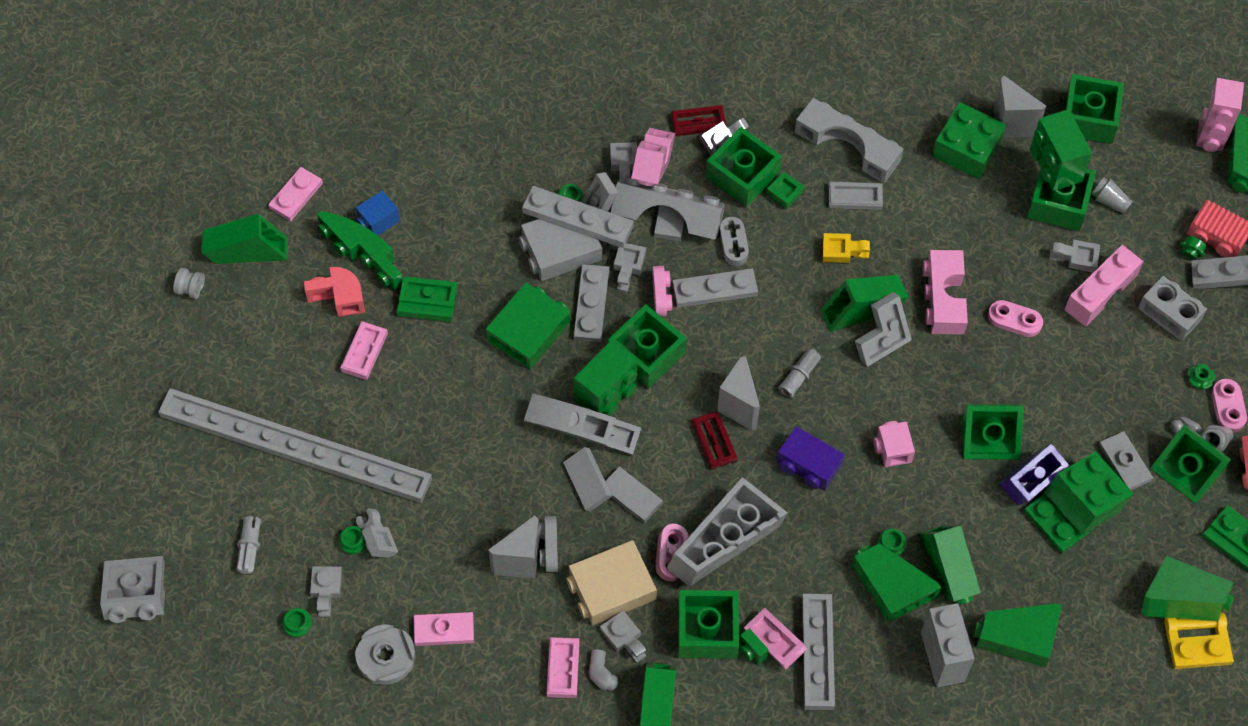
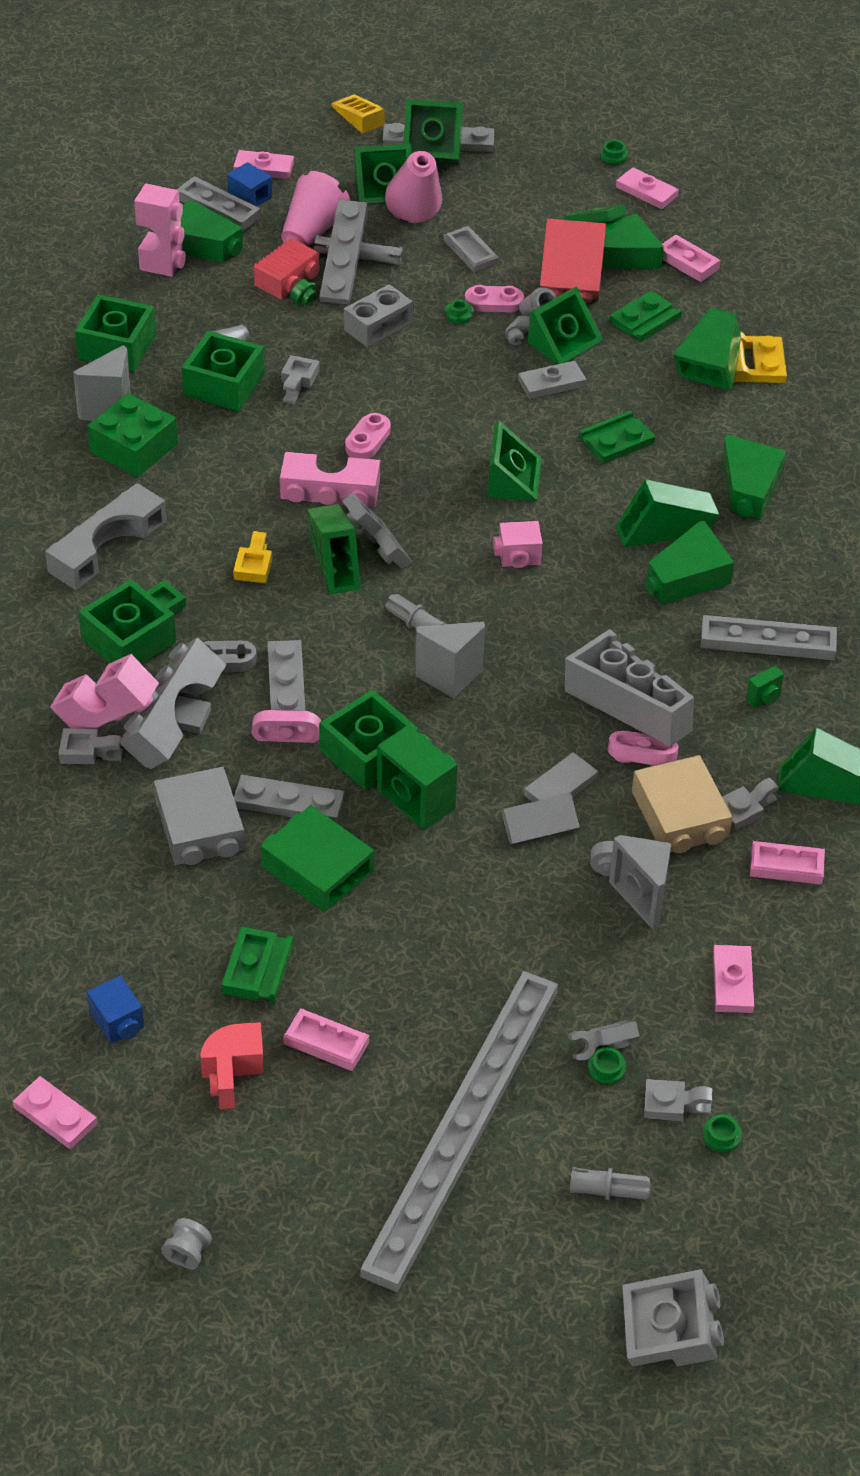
camera: 85 degrees left, 15 degrees down
green slope [201,213,287,264] -> none
green slope [317,211,403,291] -> none
light grey plate [355,625,415,685] -> none
light grey plate [522,186,634,248] -> none
light grey slope [524,394,641,455] -> none
green plate [557,184,584,202] -> none
light grey plate [581,172,618,212] -> none
light grey arm [589,650,618,691] -> none
light grey plate [614,243,647,292] -> none
dark red tile [671,105,727,137] -> none
green brick [678,590,739,659] -> none
dark red tile [691,411,738,470] -> none
plate [699,118,749,156] -> none
bright pink plate [744,608,807,669] -> none
dark purple brick [777,426,845,491] -> none
light grey tile [828,182,883,210] -> none
green plate [877,529,907,556] -> none
light grey brick [921,603,975,688] -> none
brick [999,444,1069,505] -> none
green brick [1030,109,1092,191] -> none
green brick [1044,451,1134,535] -> none
bright pink arch [1065,245,1143,327] -> none

